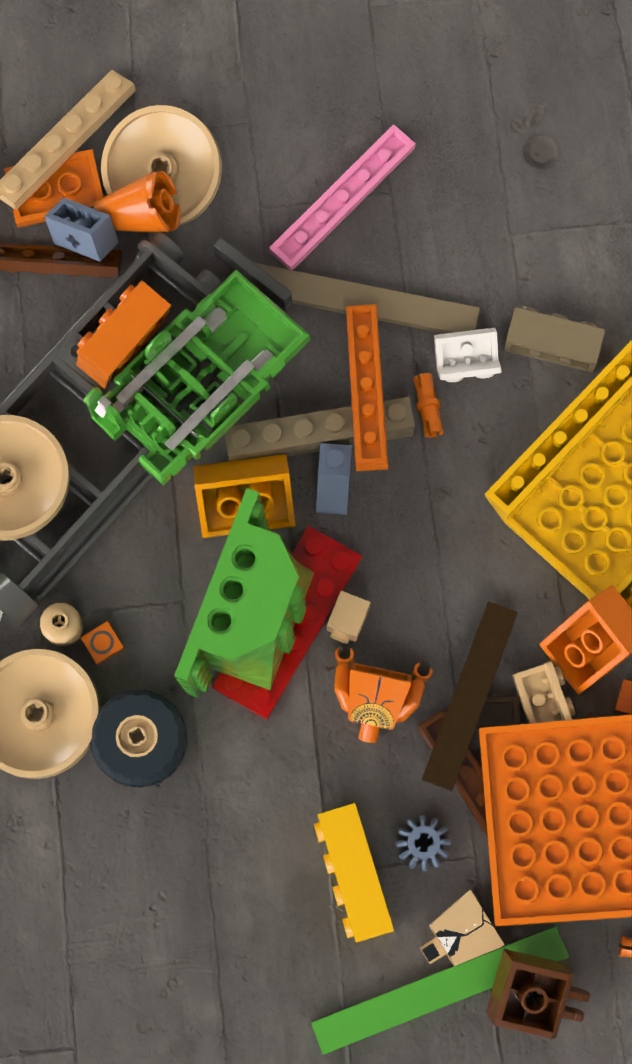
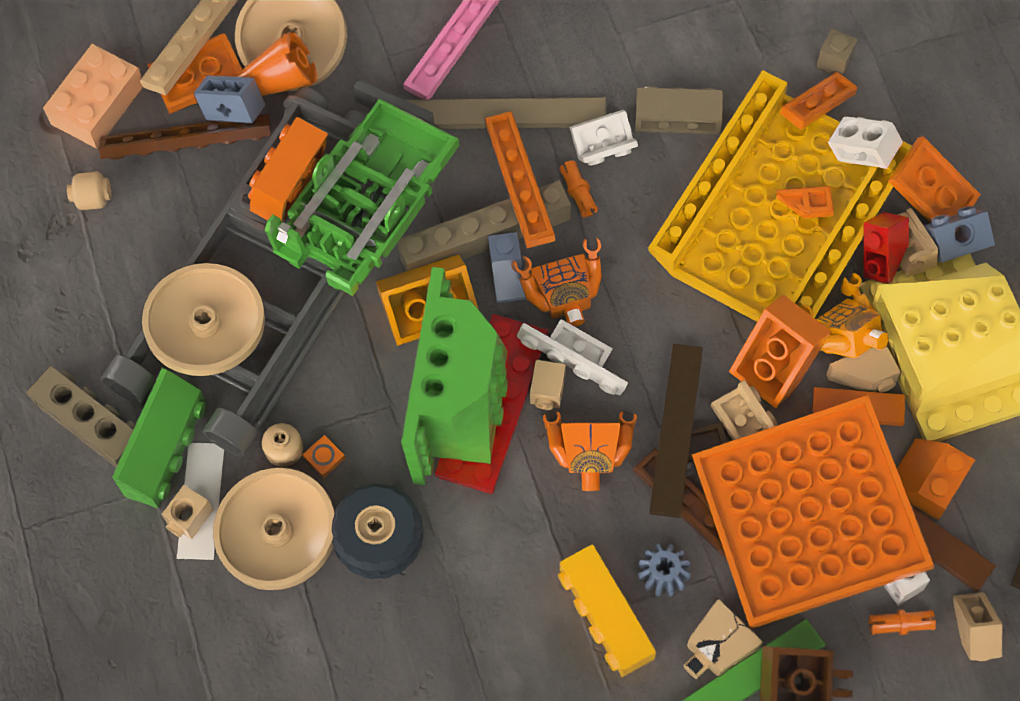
camera: 10 degrees left, 10 degrees down
none -> orange torso [511,237,602,327]
none -> white bracket [517,319,628,395]

